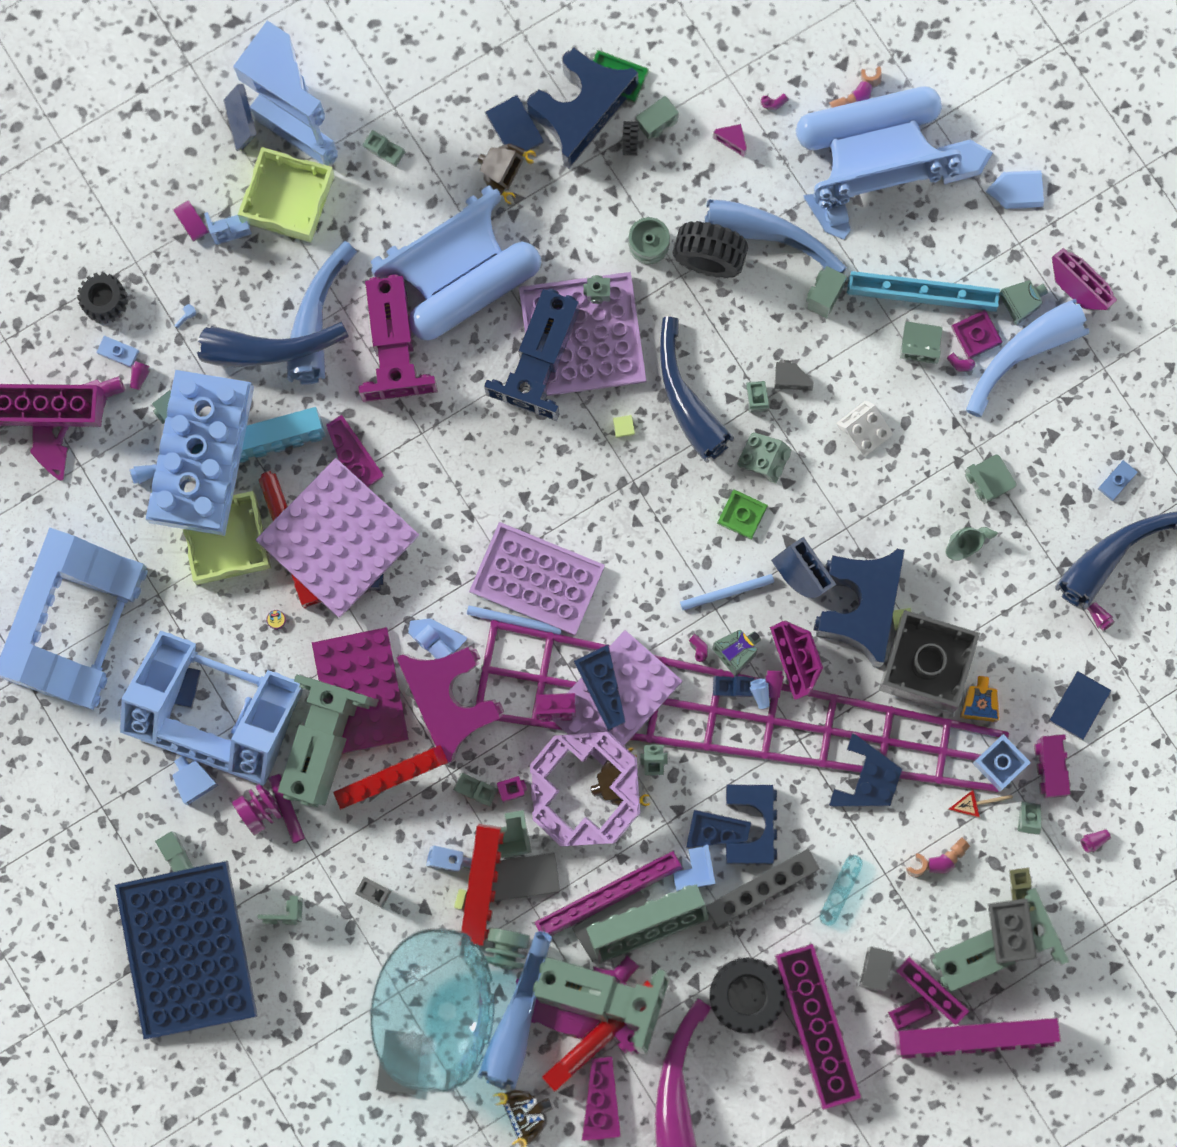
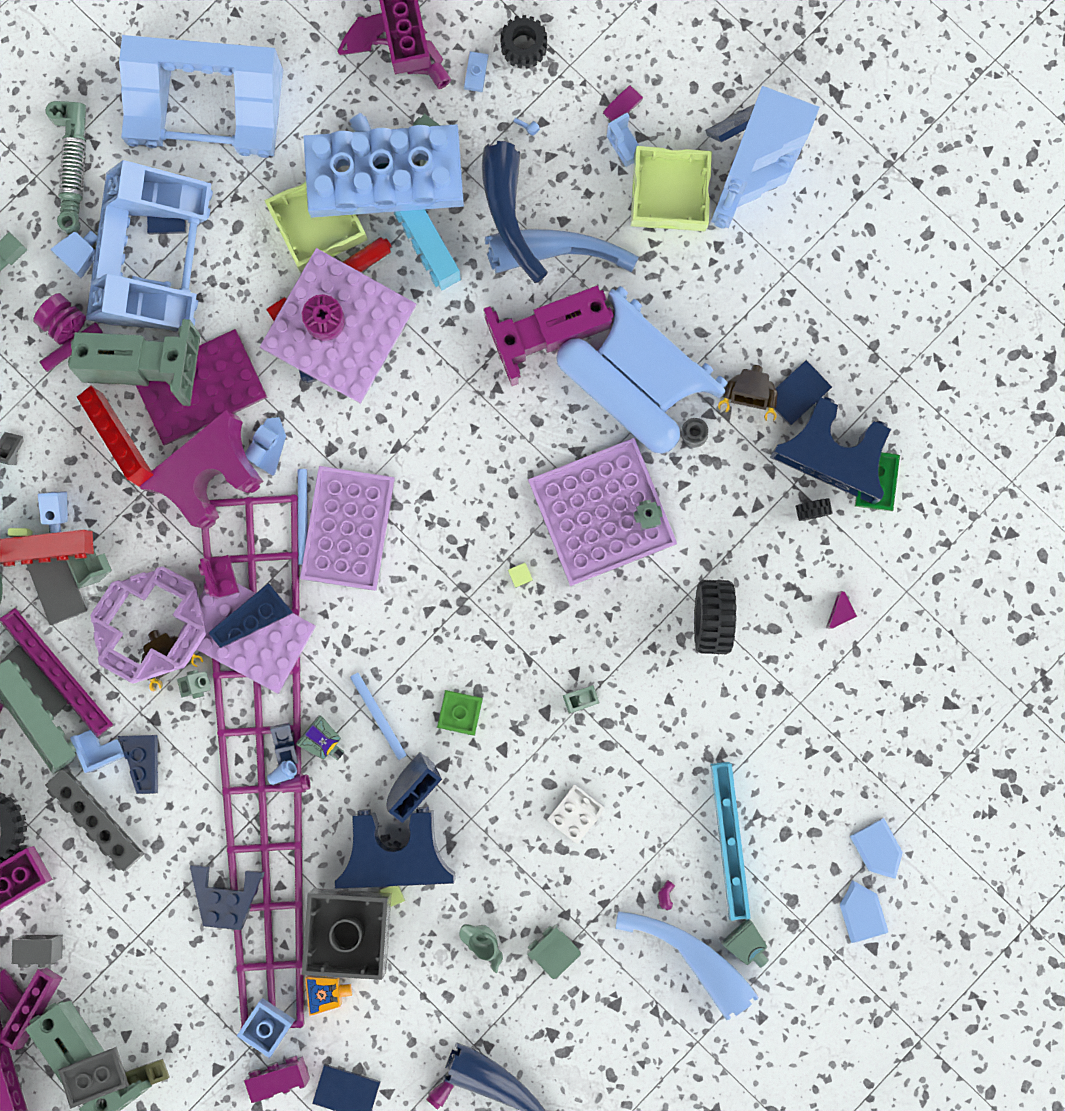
camera: 70 degrees right, 5 degrees up
magenta cone [129,362,150,390] -> none
tile [266,610,286,630] -> none
magenta wing [326,414,384,488] -> none
sand green slope [362,130,406,167] -> none
sand green slope [453,772,498,807] -> none
dark blue brick [484,289,580,421] -> none
magenta brick [497,776,527,803] -> none
sand green wheel [628,217,670,264] -> none
sand green brick [635,95,679,140] -> none
dark blue brick [660,316,734,463] -> none
magenta arm [689,634,708,662] -> none
medium blue brick [705,199,847,273] -> none
dark blue arch [726,784,777,865] -> none
sand green bracket [737,433,792,483] -> none
magenta arm [760,93,789,110] -> none
magenta wedge [770,620,823,700] -> none
dark grey slope [774,360,814,391] -> none
light blue piece [796,86,962,209] -> none
light blue panel [804,194,851,240] -> none
sand green brick [806,266,847,319] -> none
clear light blue beam [819,855,863,926] -> none
nougat piece [829,66,882,108] -> none
sand green bracket [900,321,943,364] -> none
nougat piece [906,837,970,877] -> none
piece [948,790,1013,818] -> none
magenta tile [951,309,1003,359] -> none
sand green slope [1017,801,1041,835] -> none
magenta wedge [1052,248,1117,310] -> none
medium blue plate [1098,460,1138,501] -> none
none -> sand green piece [45,101,86,235]
none -> magenta wheel [302,294,345,341]
none -> dark grey wheel [682,418,708,448]

